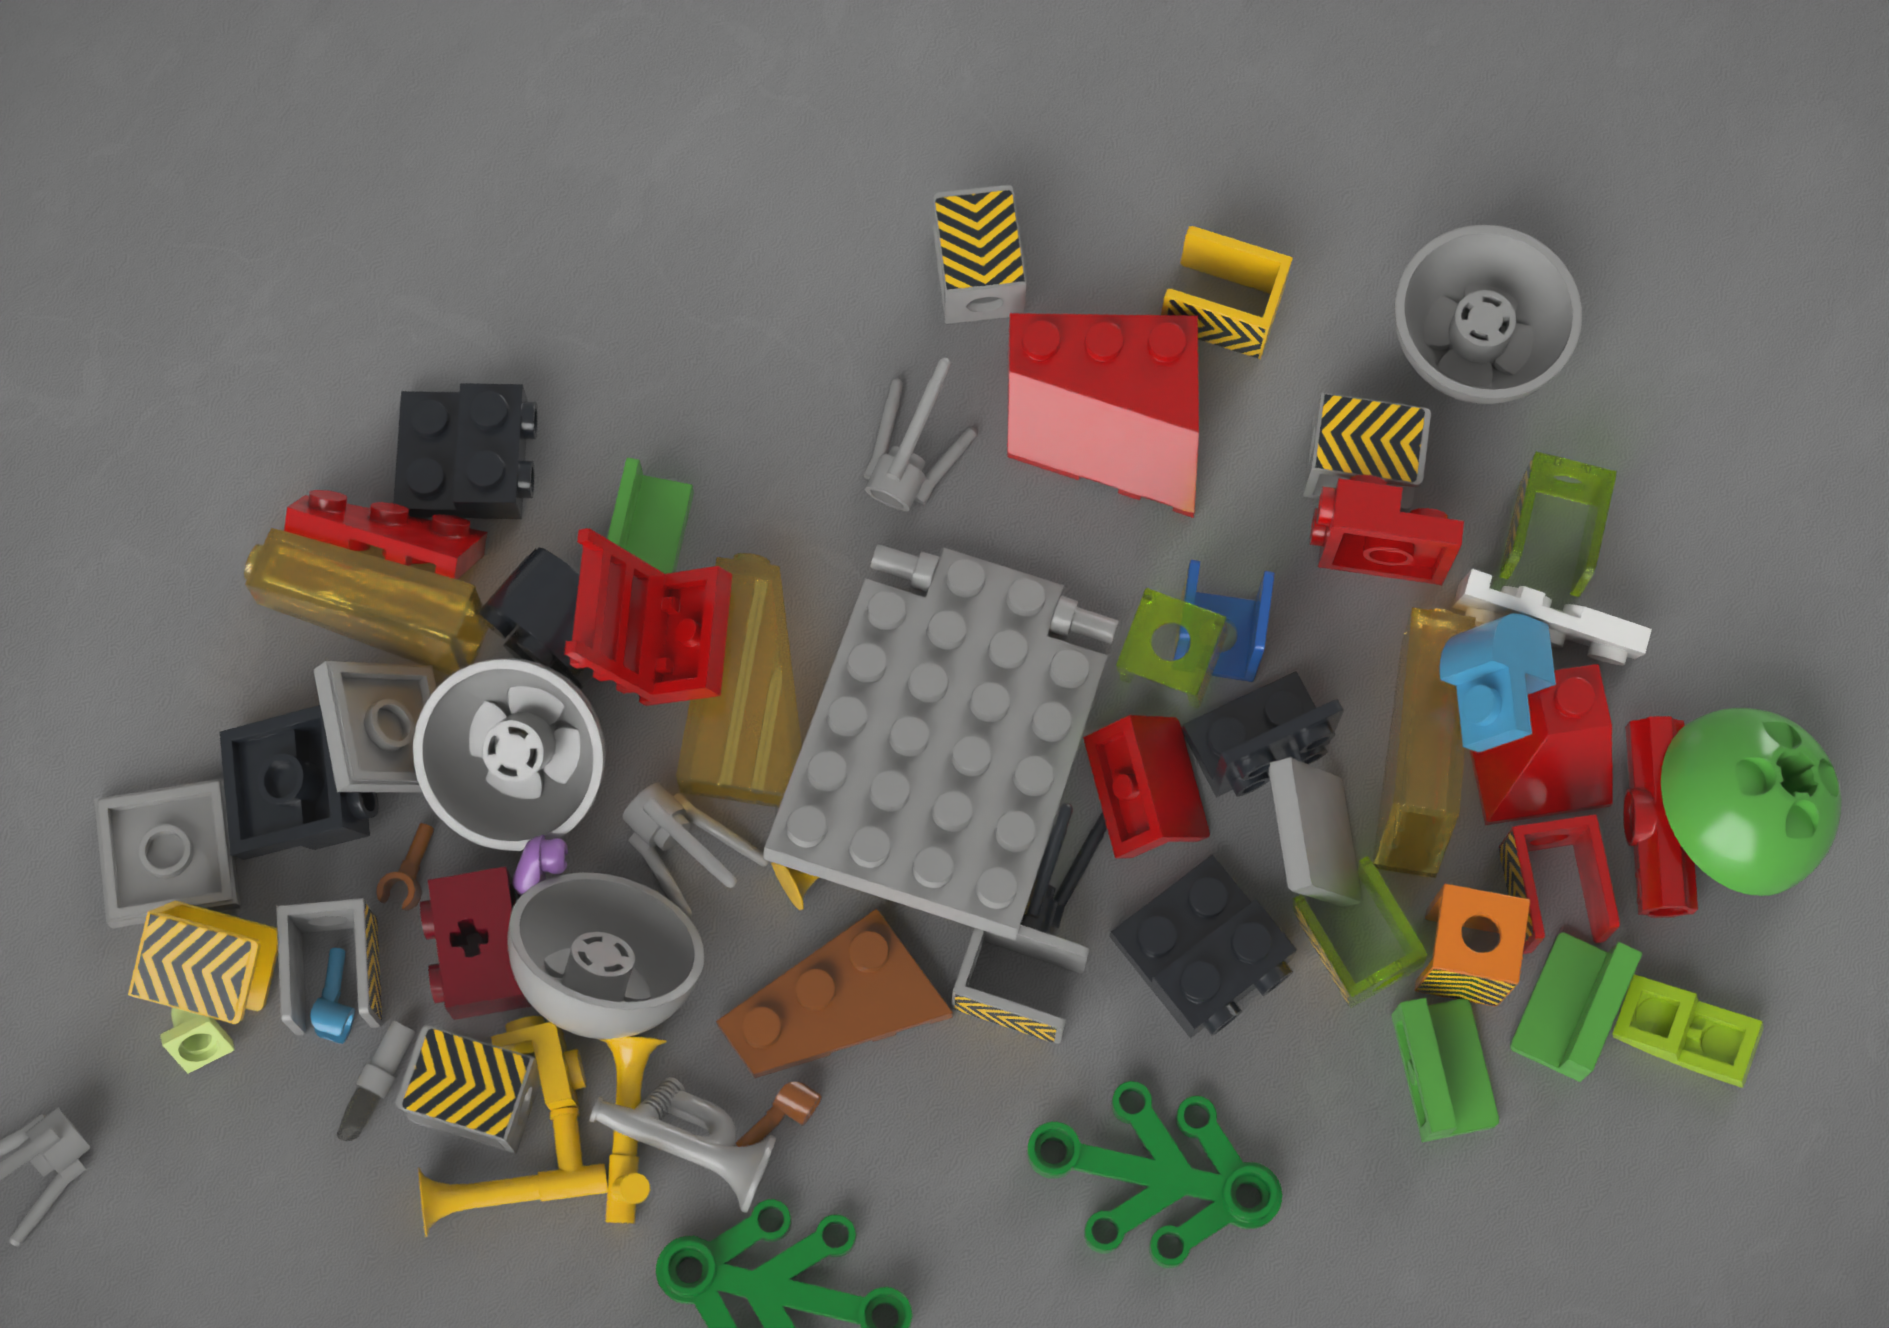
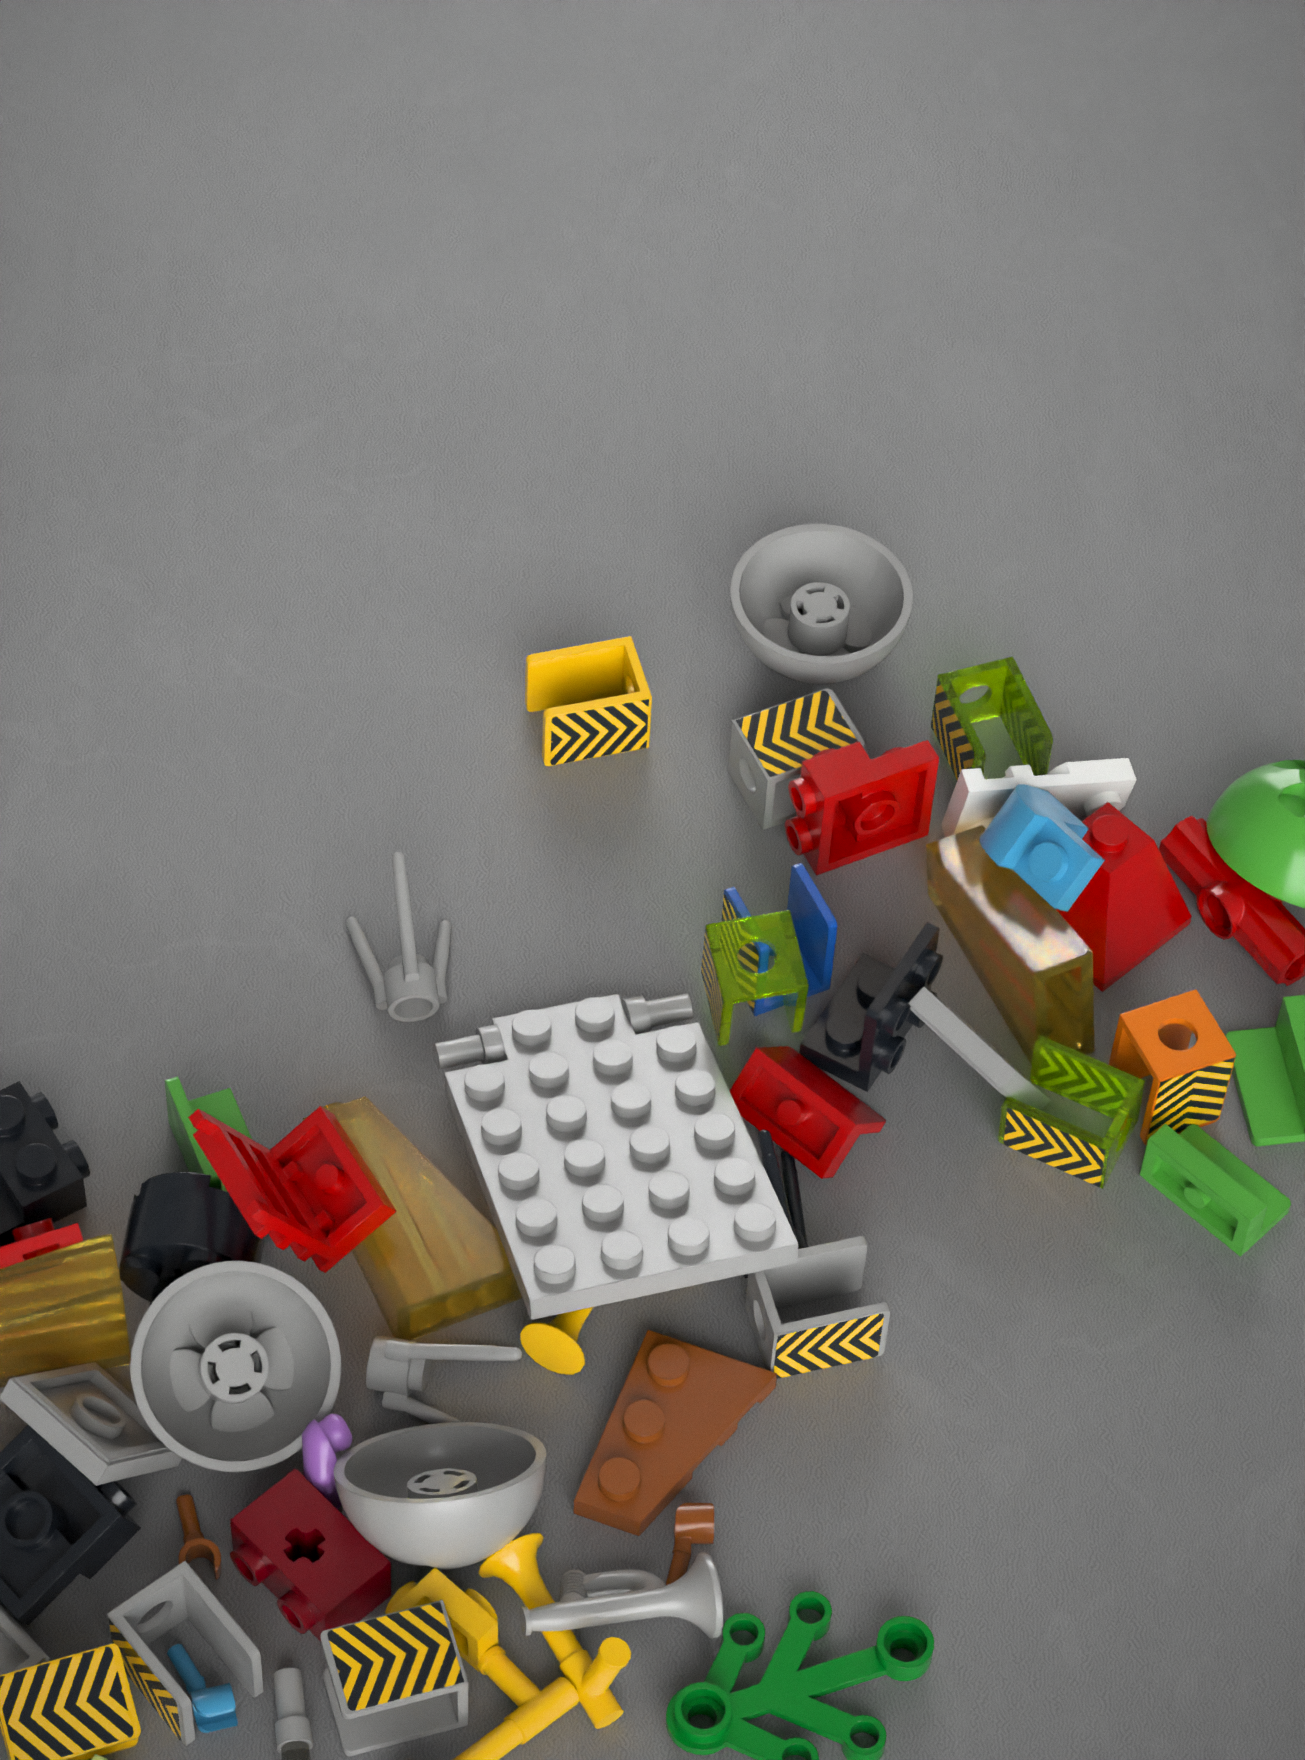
camera: 35 degrees left, 20 degrees down
piece [933,185,1026,324] -> none
red wedge [1007,313,1199,518] -> none
green plant [1027,1081,1282,1268] -> none
black plate [1110,854,1297,1038] -> none
red piece [1499,814,1620,954] -> none

